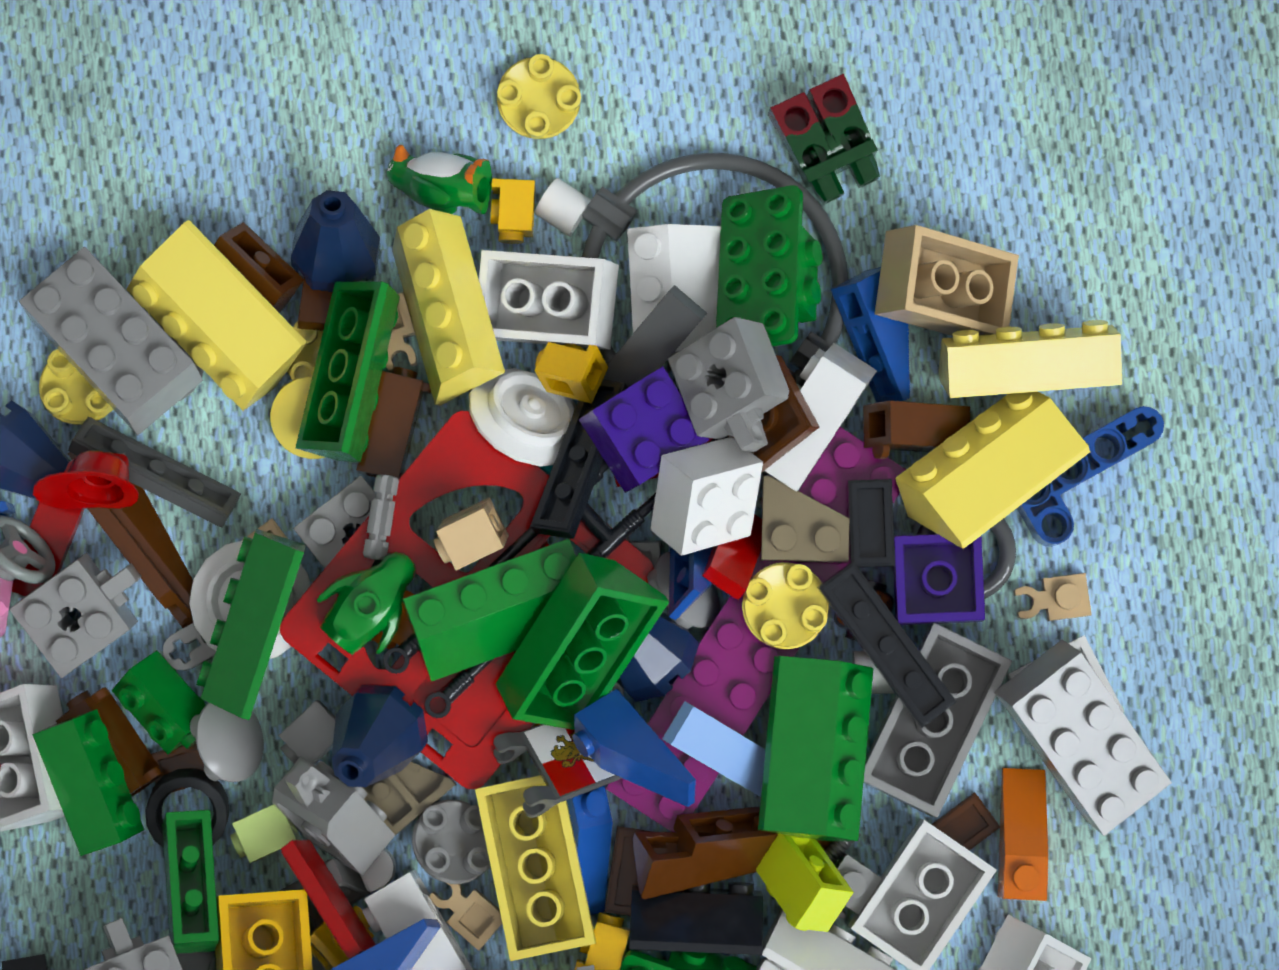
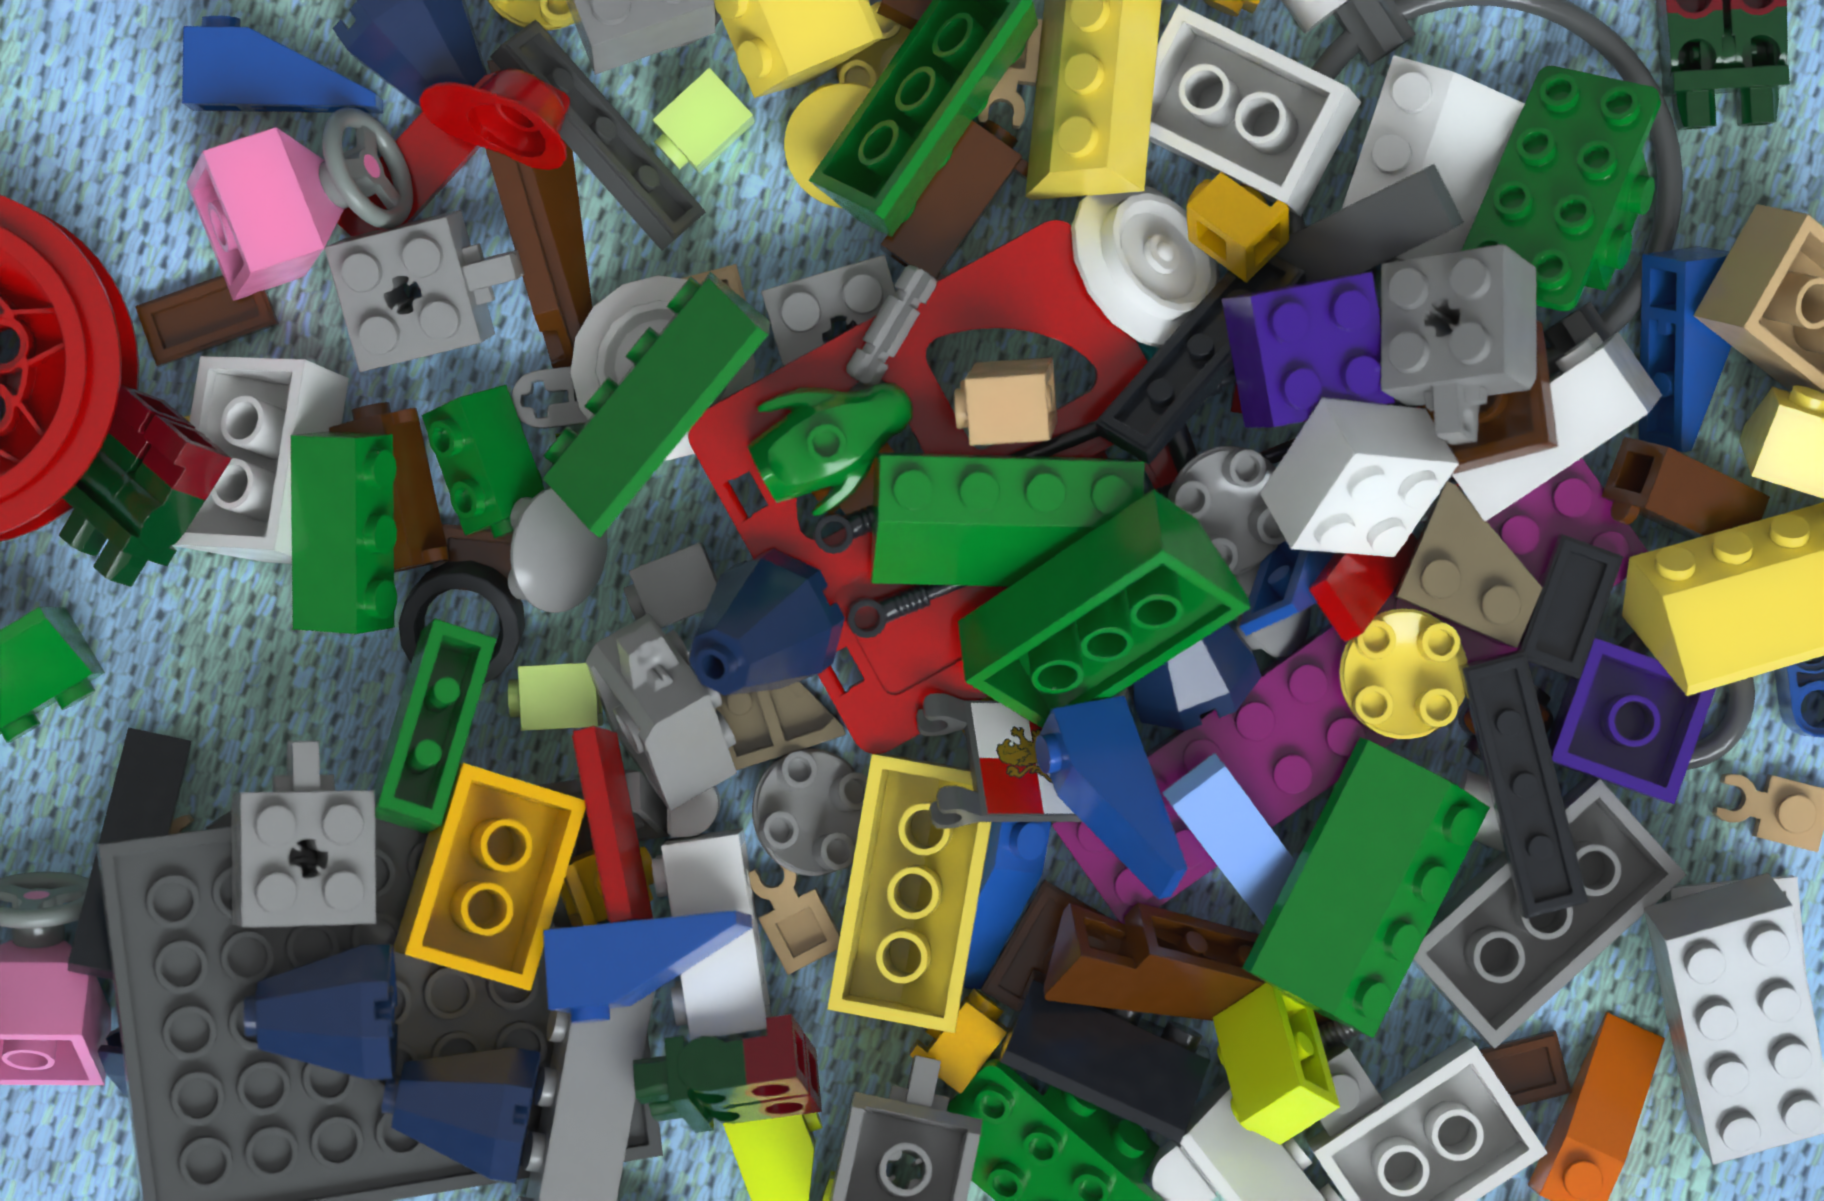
camera: 25 degrees right, 5 degrees up
none -> yellowish green brick [653,67,755,173]
none -> light grey dish [1167,446,1286,575]

